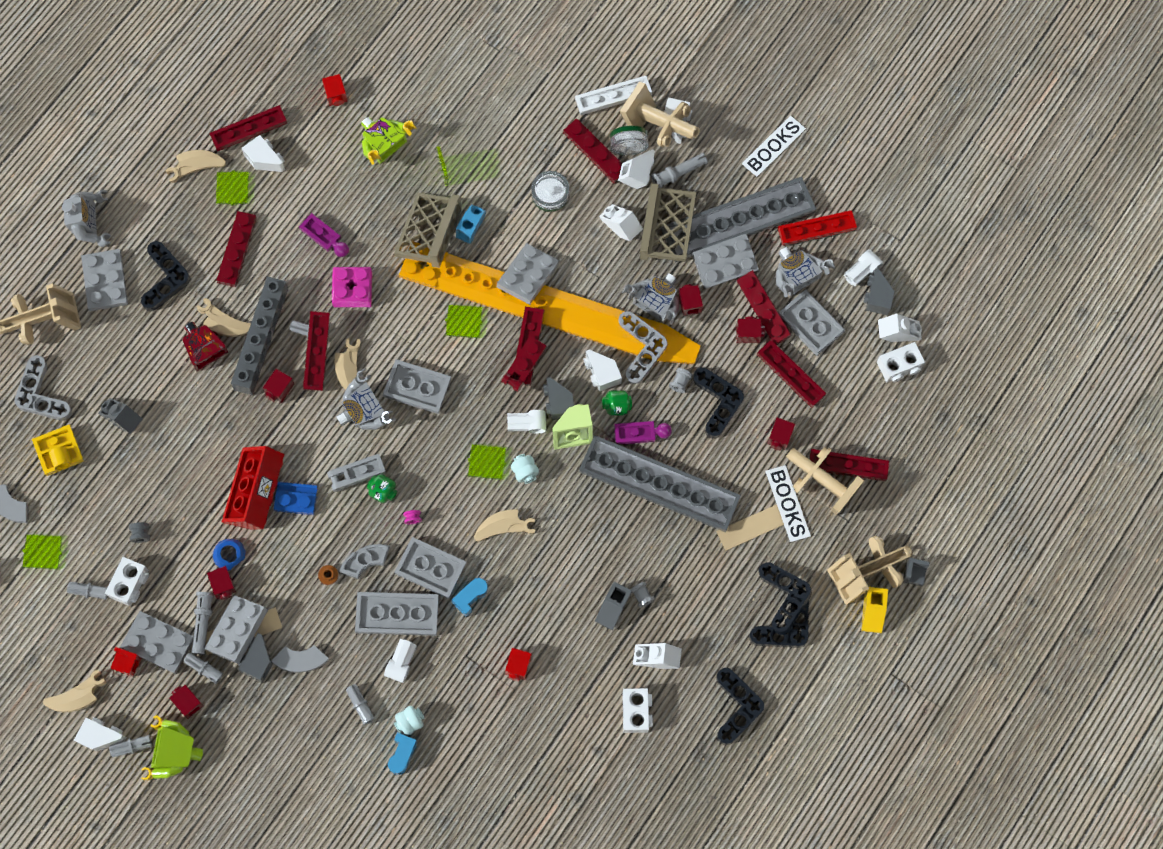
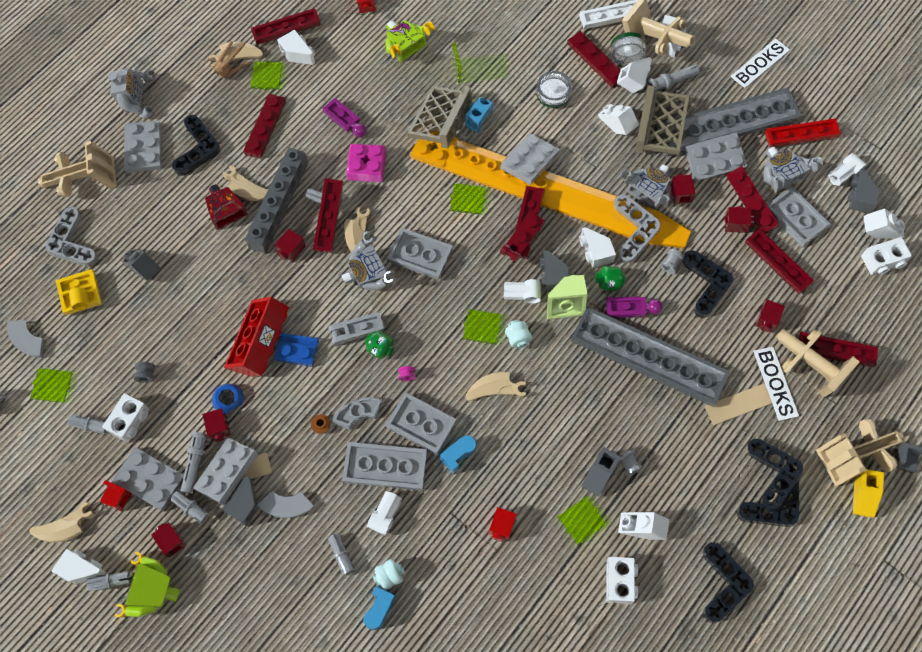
camera: 10 degrees right, 5 degrees down
none -> medium nougat plant [213,41,249,79]
none -> clear neon green piece [557,497,606,545]

